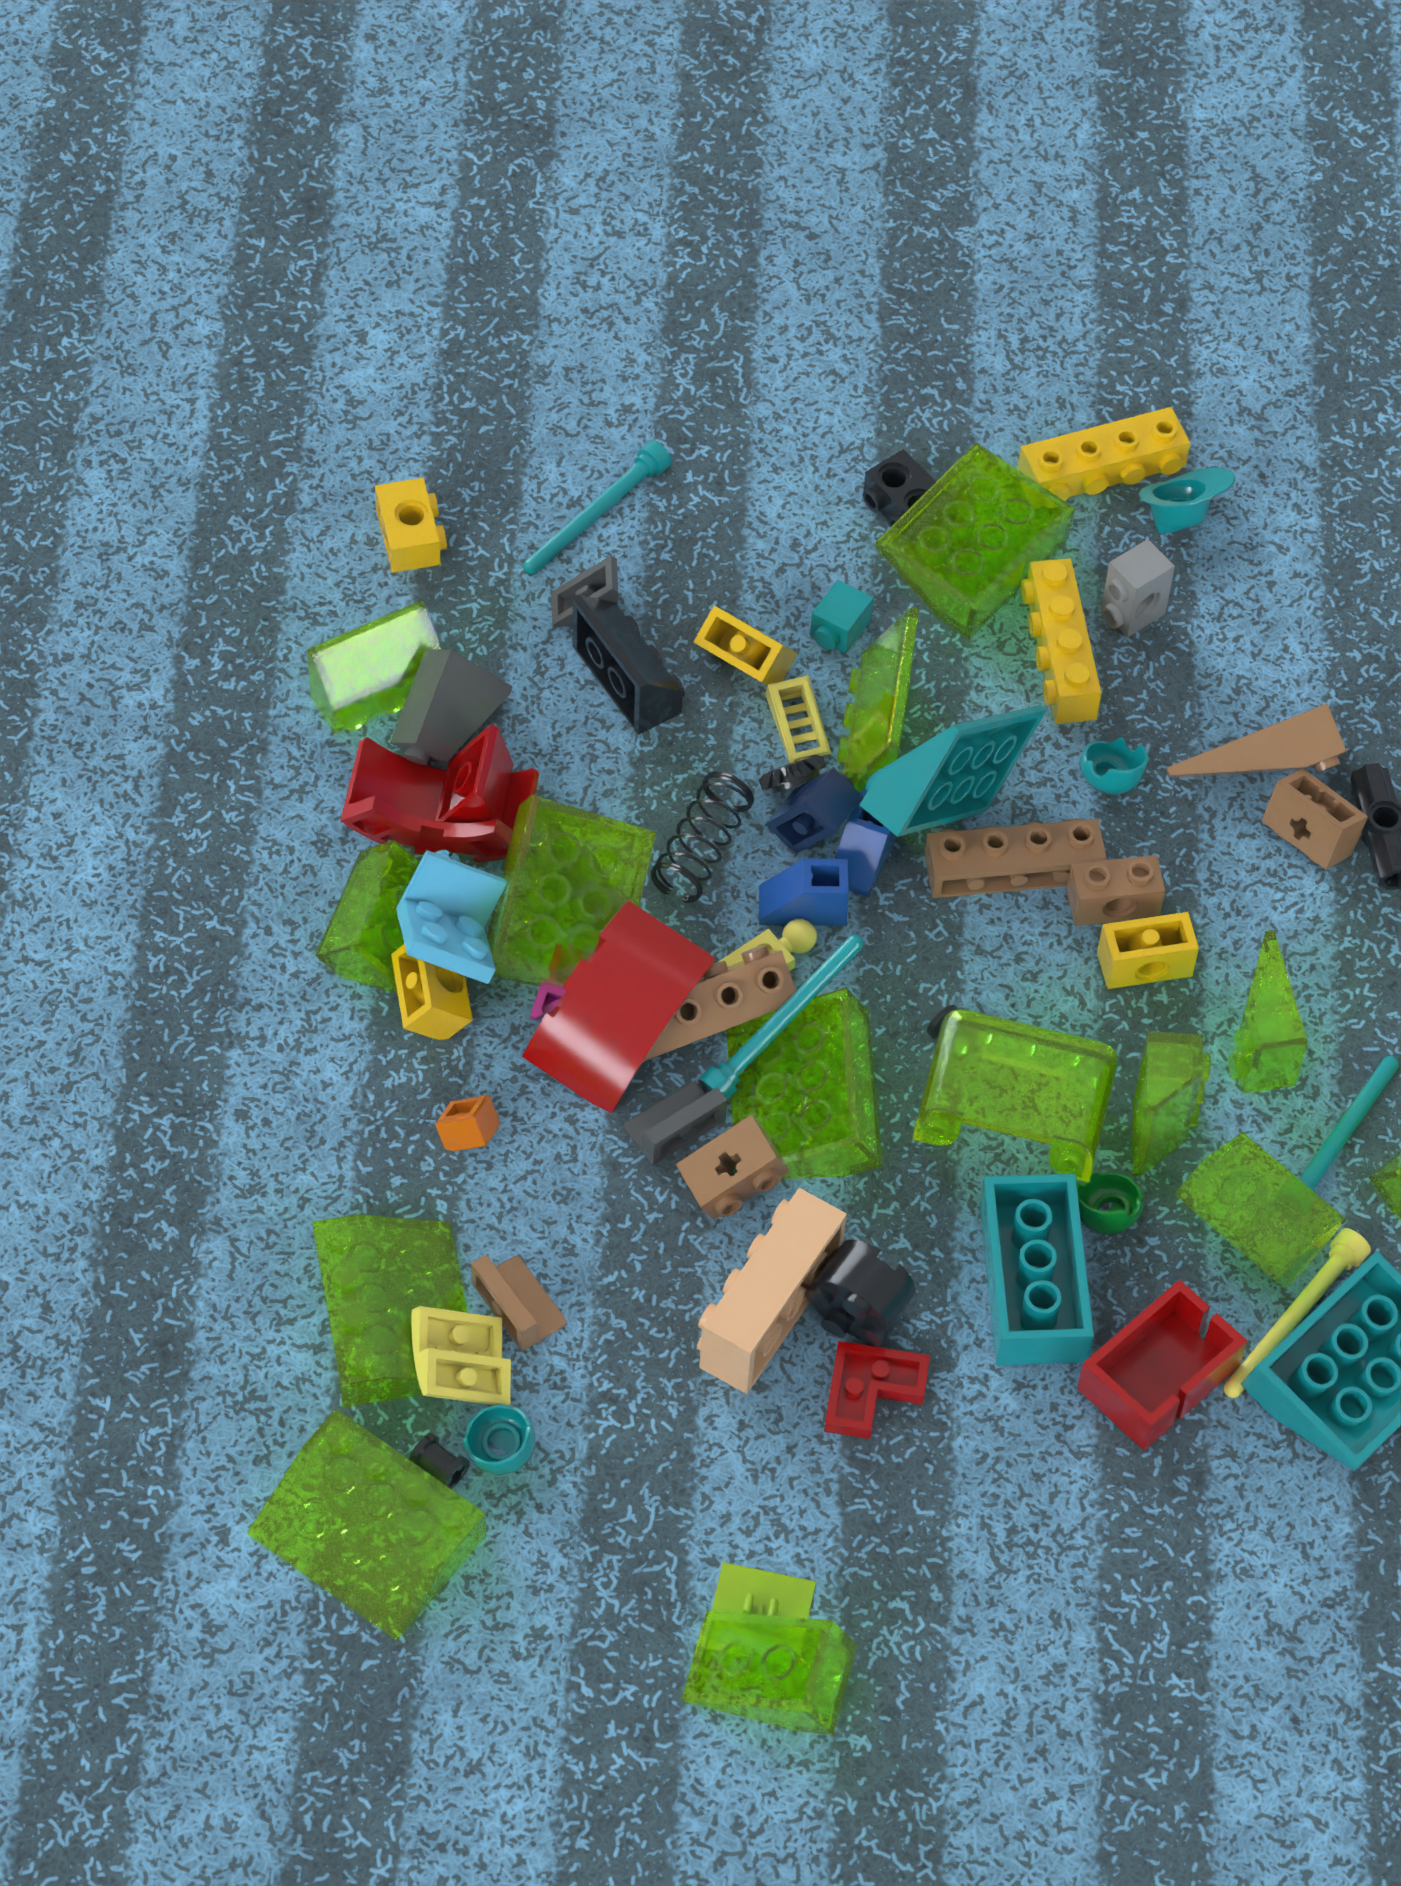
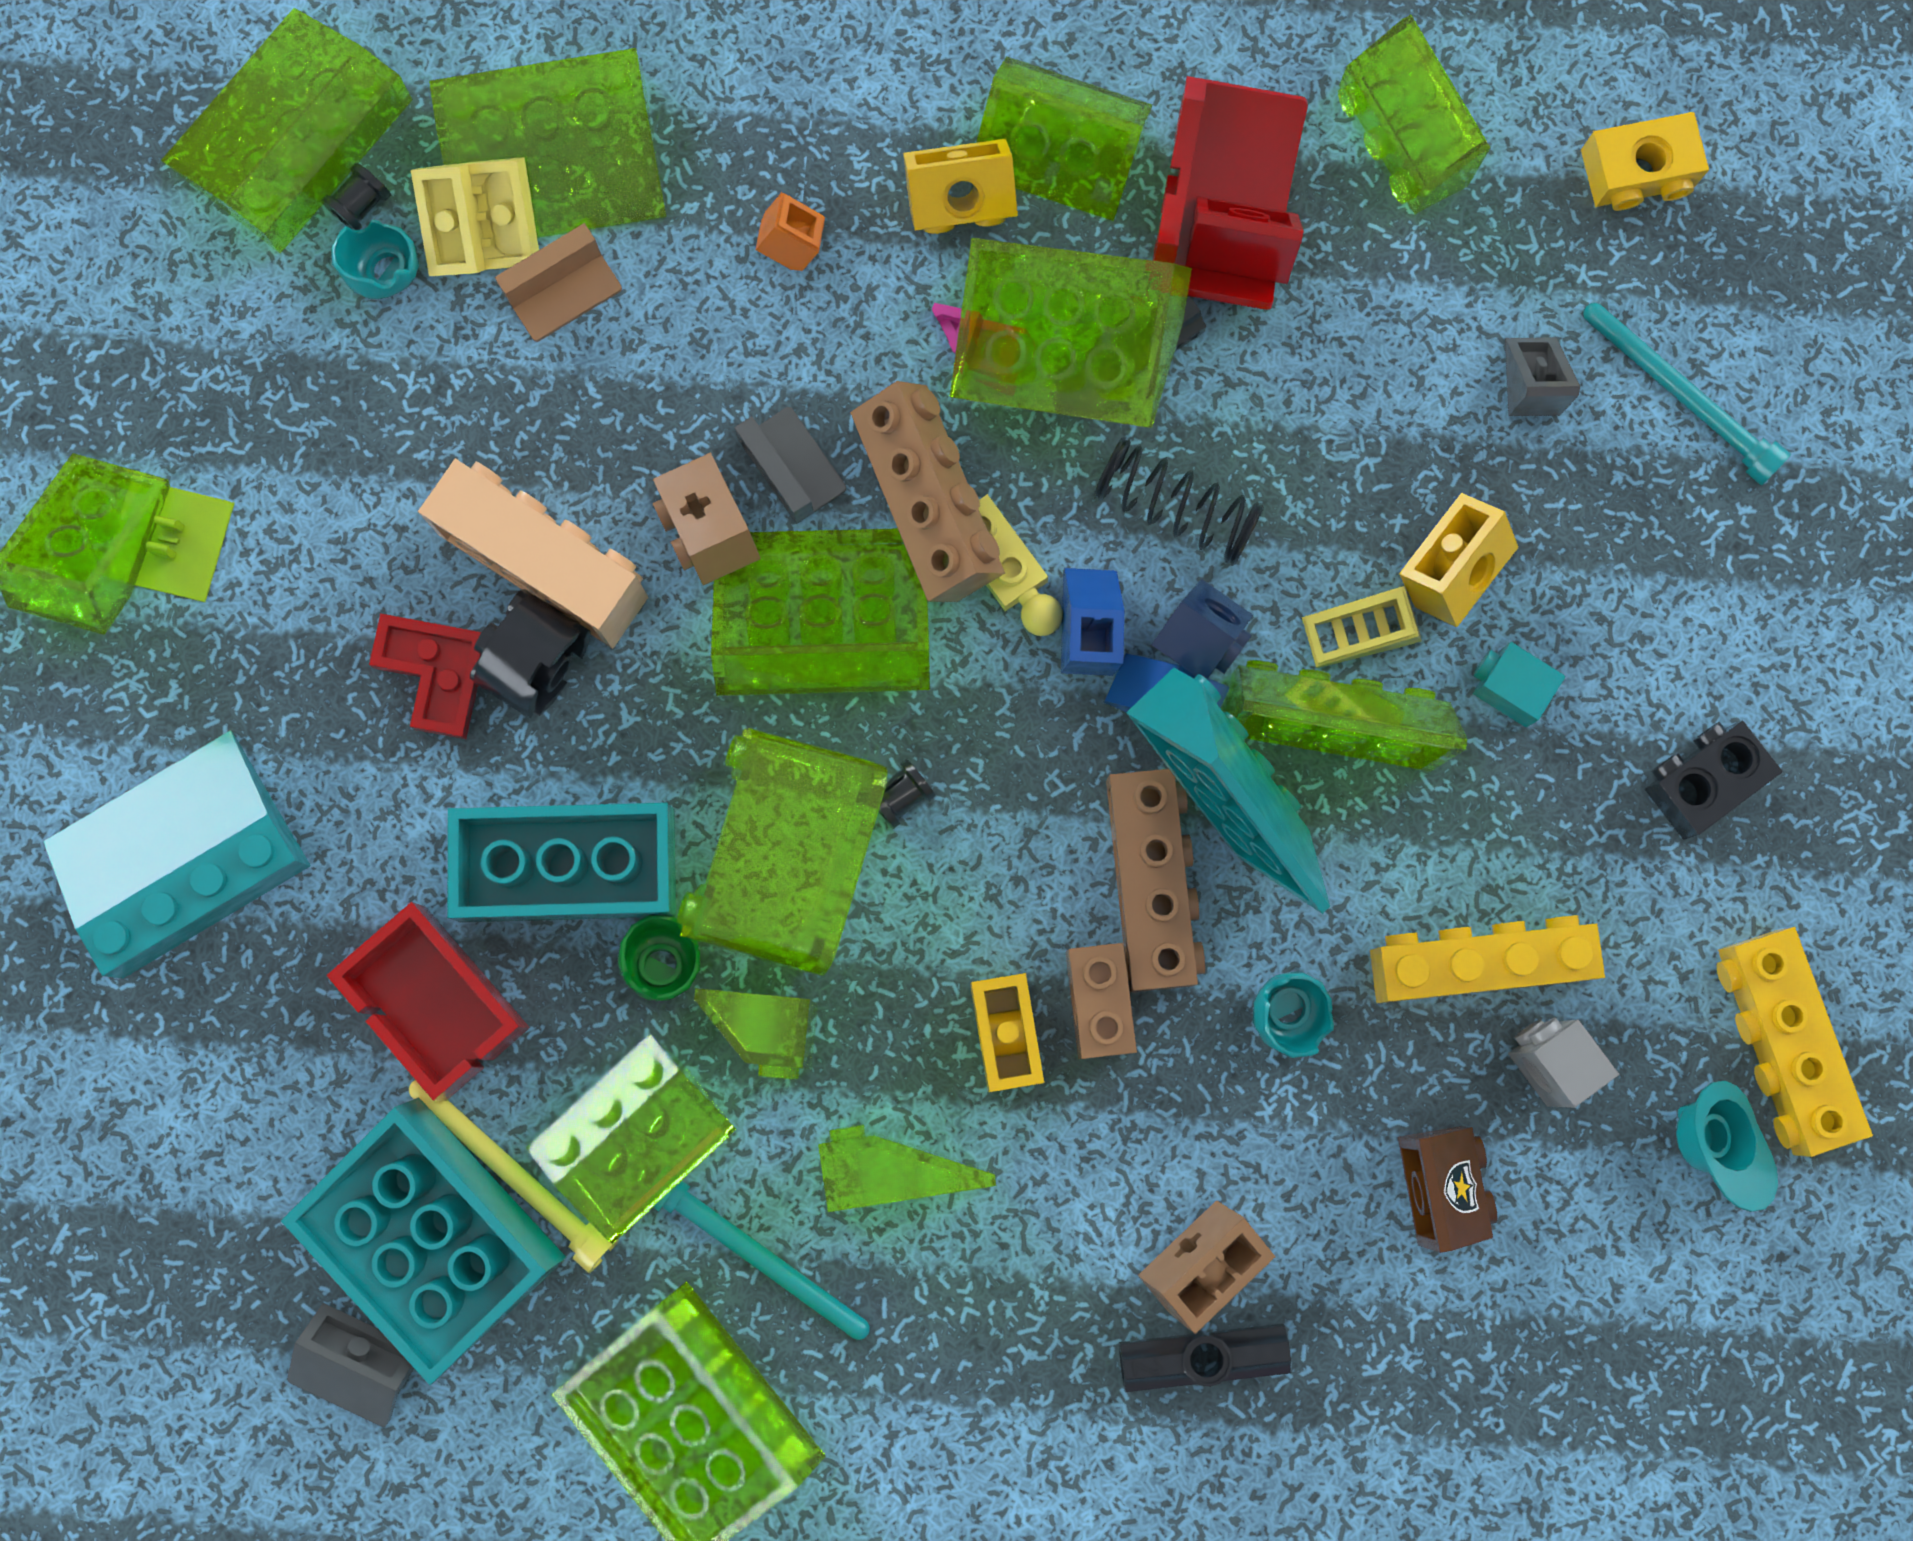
camera: 90 degrees right, 25 degrees up
dark grey slope [390,650,512,765] -> none
medium azure plate [396,850,507,984] -> none
red panel [522,900,715,1113] -> none
black slope [572,595,685,735] -> none
teal piece [699,934,864,1100] -> none
black gear [759,755,827,794] -> none
clear neon green slope [875,442,1075,639] -> none
medium nougat wedge [1166,703,1346,778] -> none
none -> slope [43,730,311,979]
none -> reddish brown slope [1398,1126,1497,1253]

